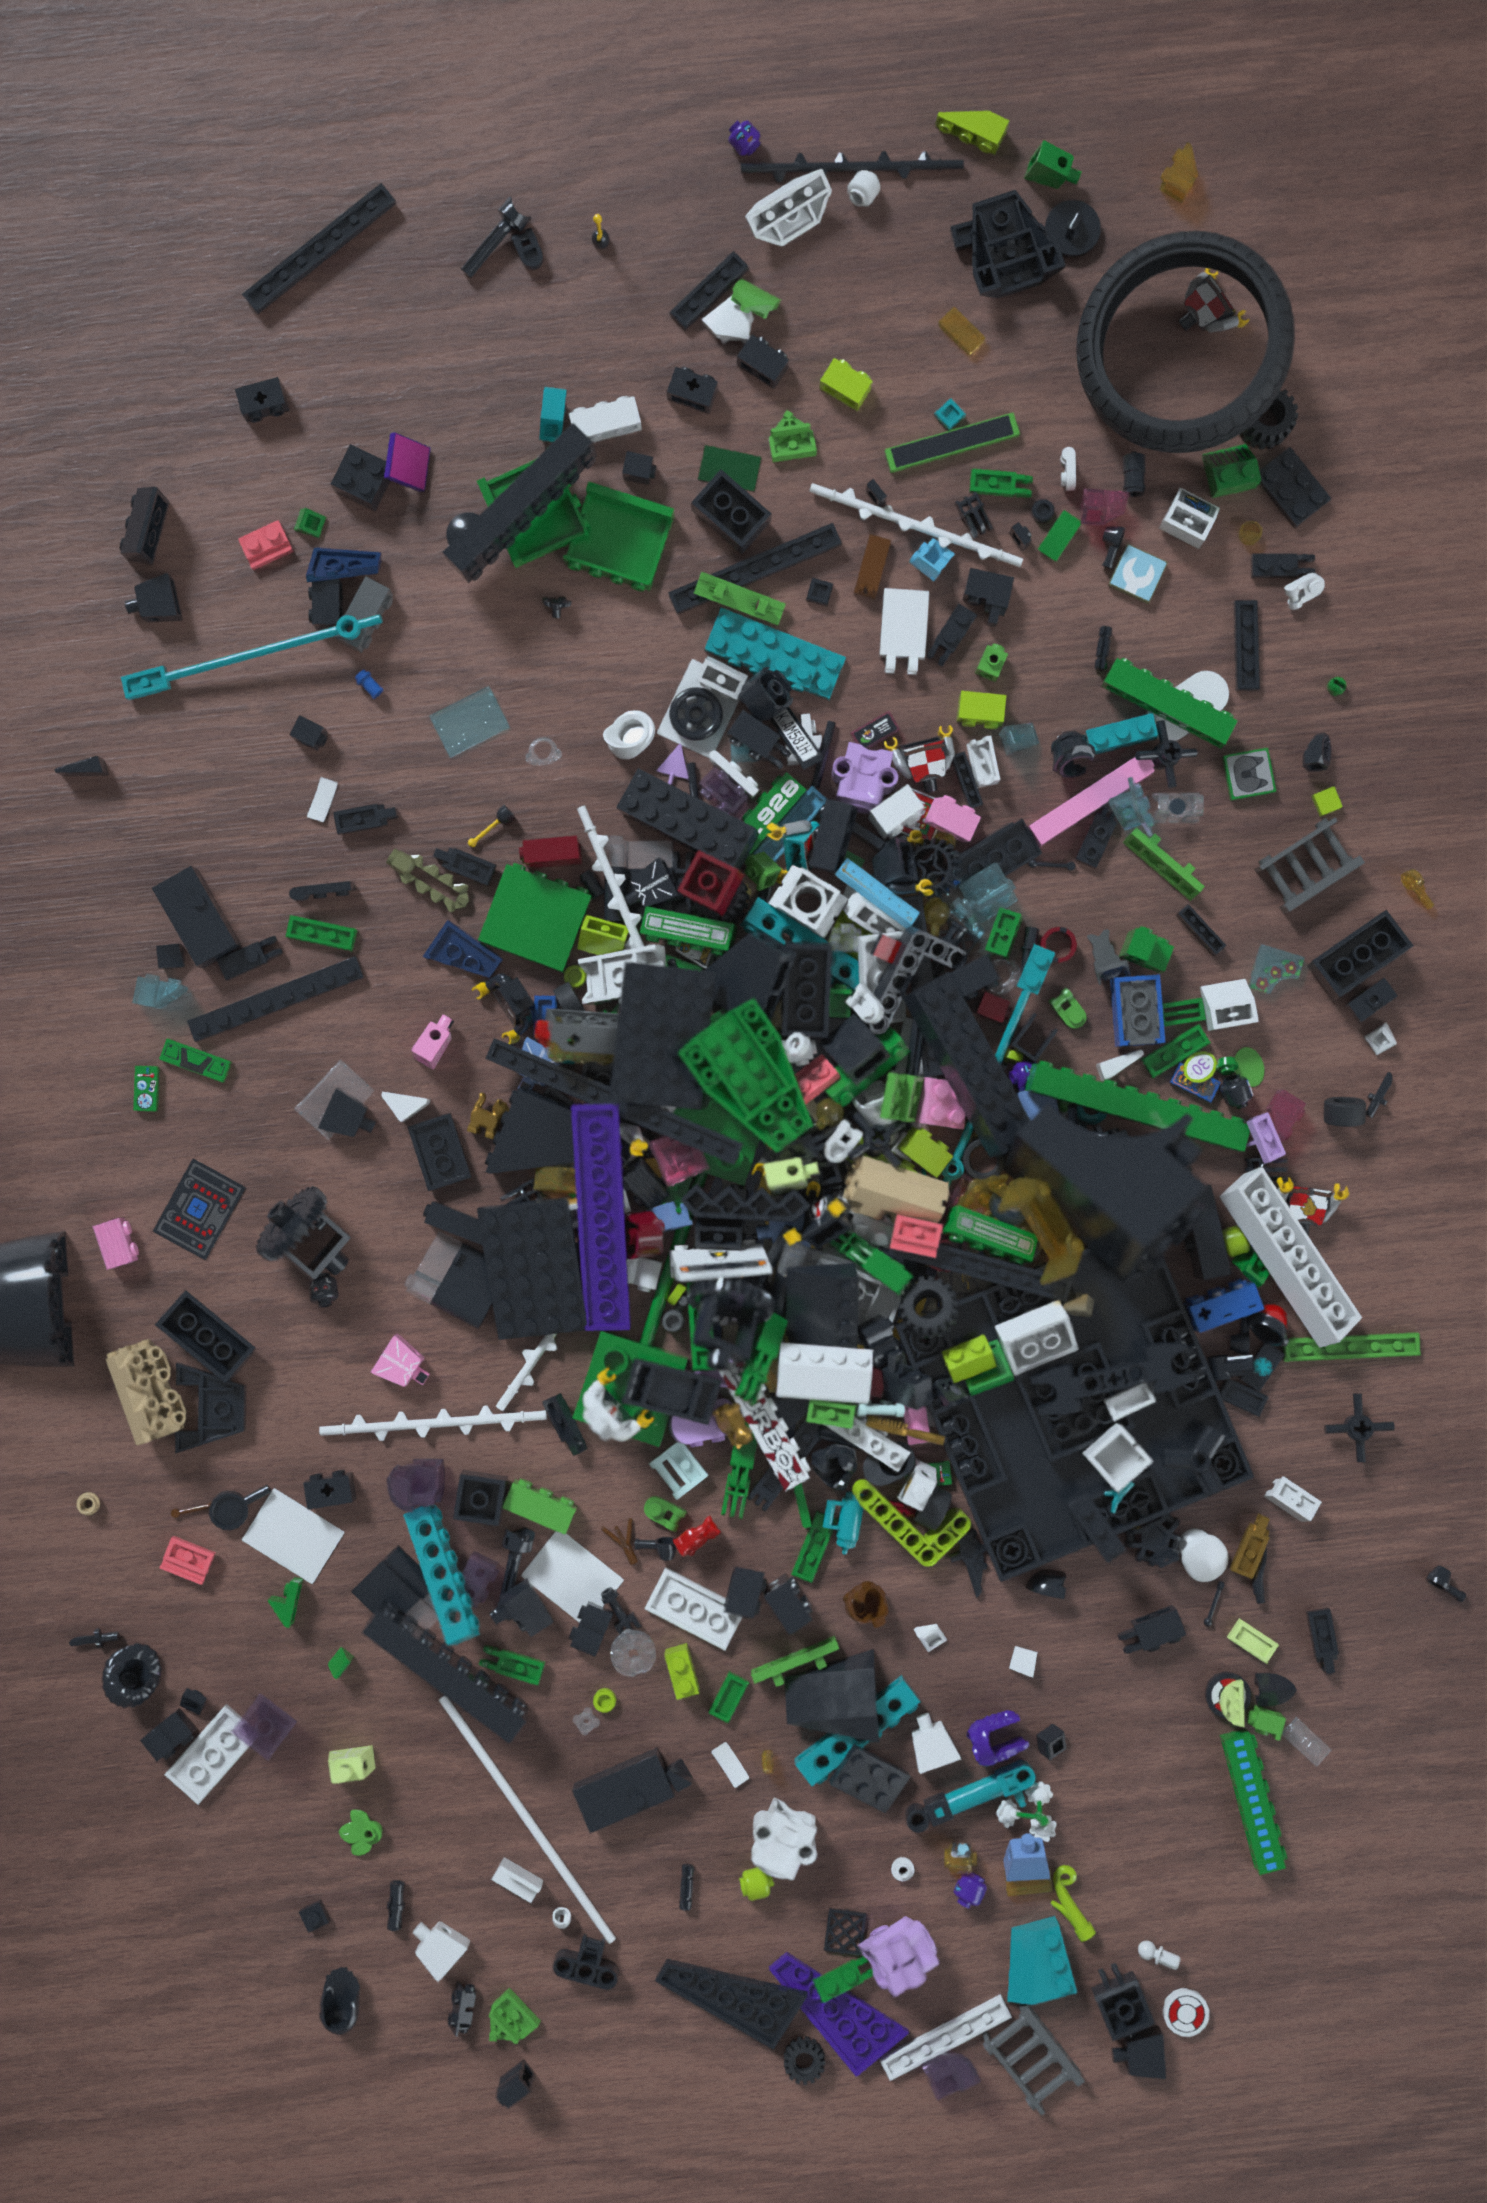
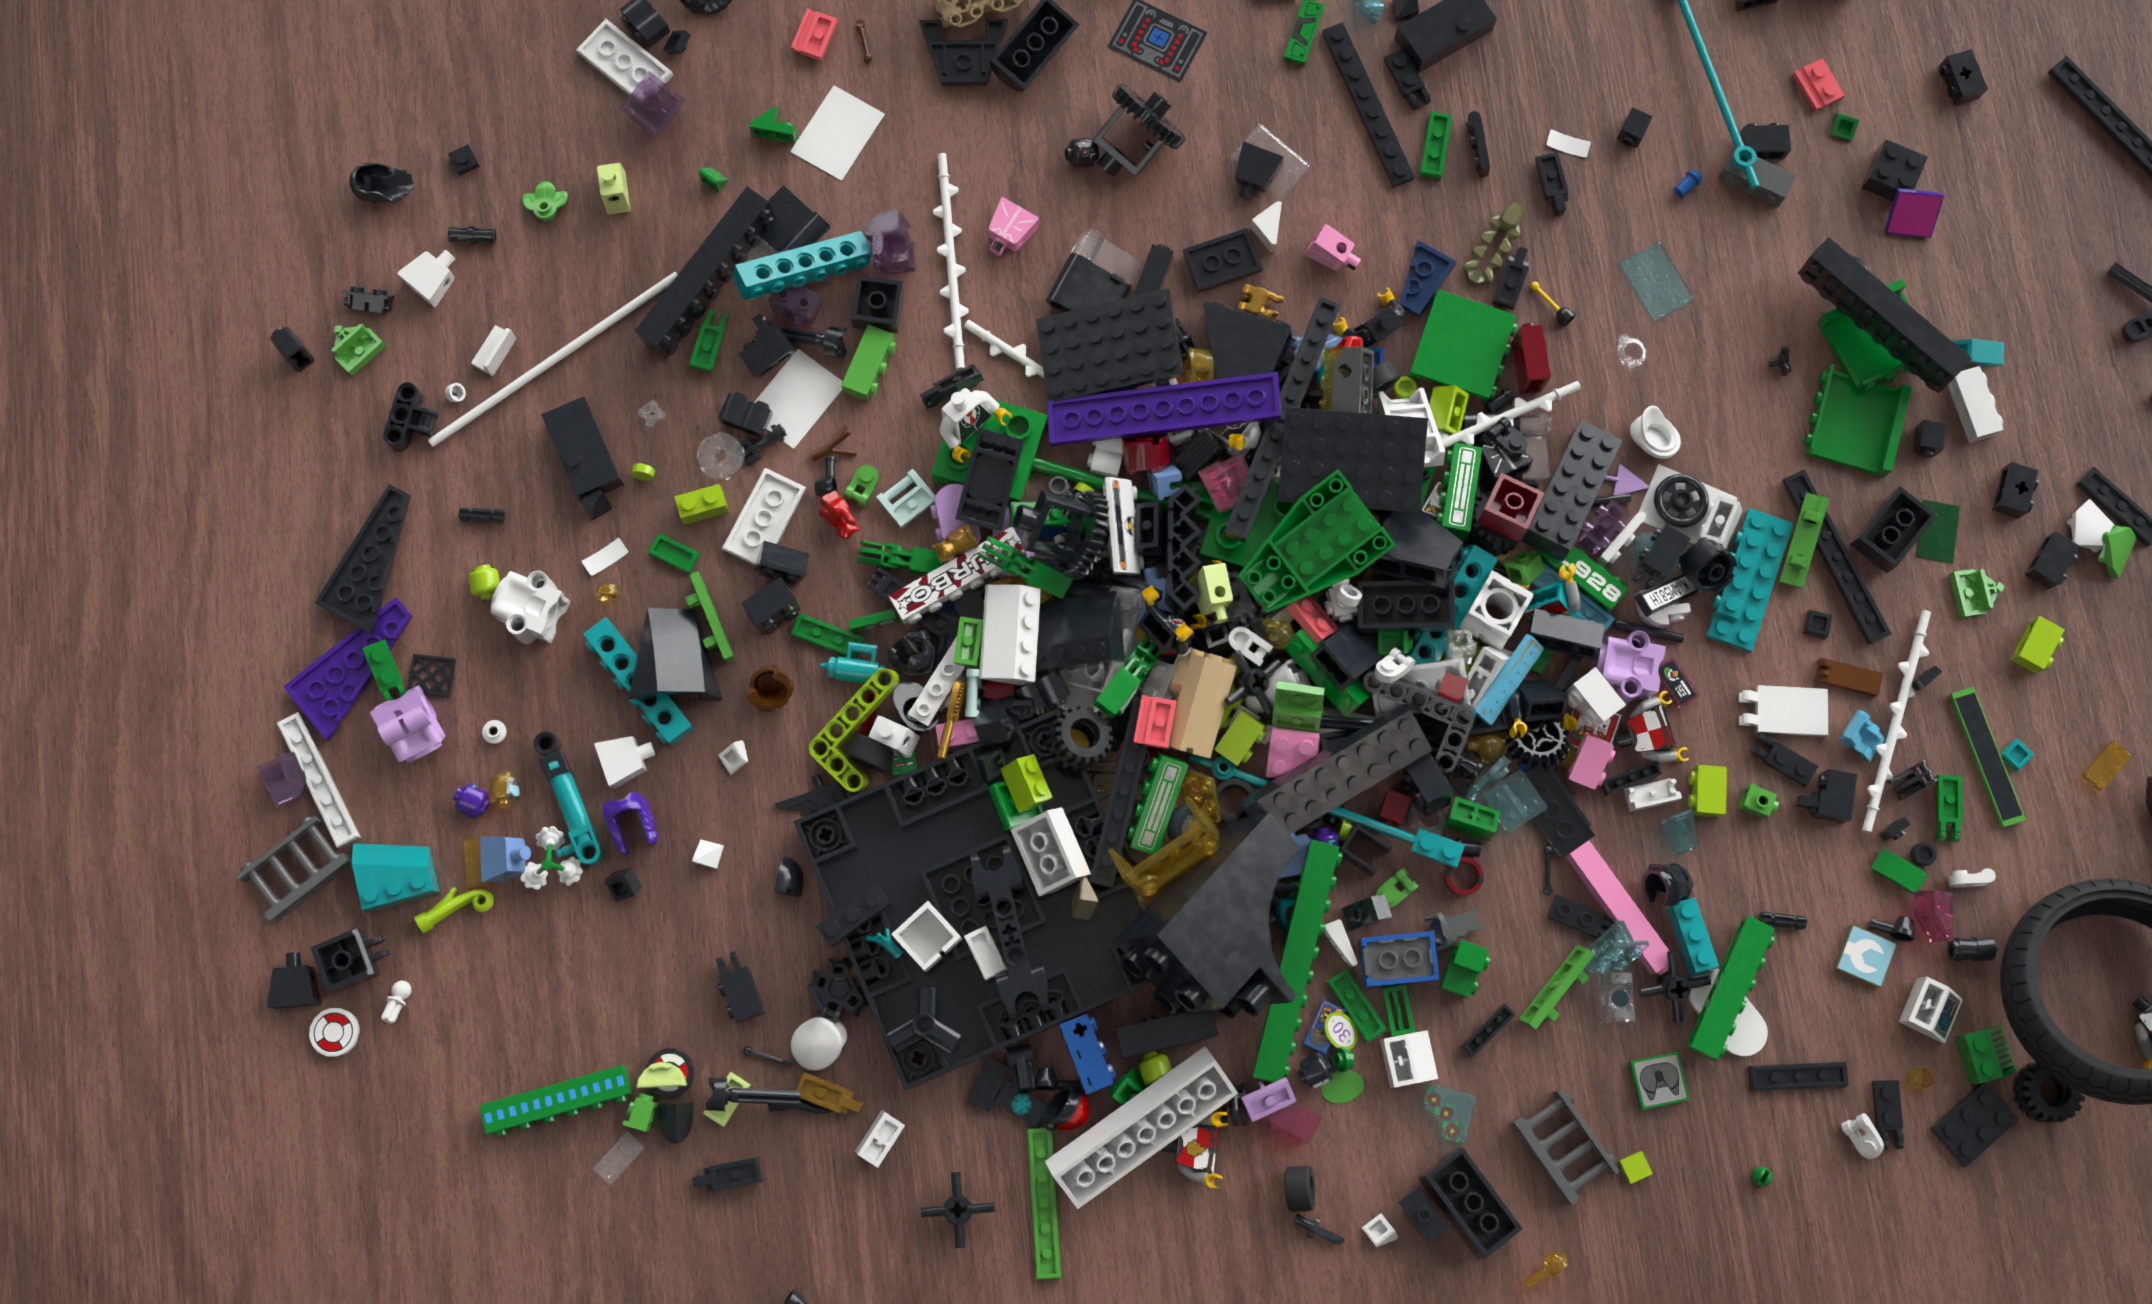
camera: 90 degrees right, 10 degrees down
black piece [209,1485,271,1530] -> none
black brick [303,1470,356,1510] -> none
dark blue wing [306,548,382,582] -> none
lime tile [593,1688,616,1713] -> none
black tyre [784,2036,825,2085] -> none
black plate [829,1744,911,1813] -> none
black rock [1302,732,1332,772] -> none
none -> lime tile [630,463,655,481]
none -> black piece [706,1077,801,1112]
none -> black brick [1342,894,1392,931]
none -> black plate [1486,417,1528,458]

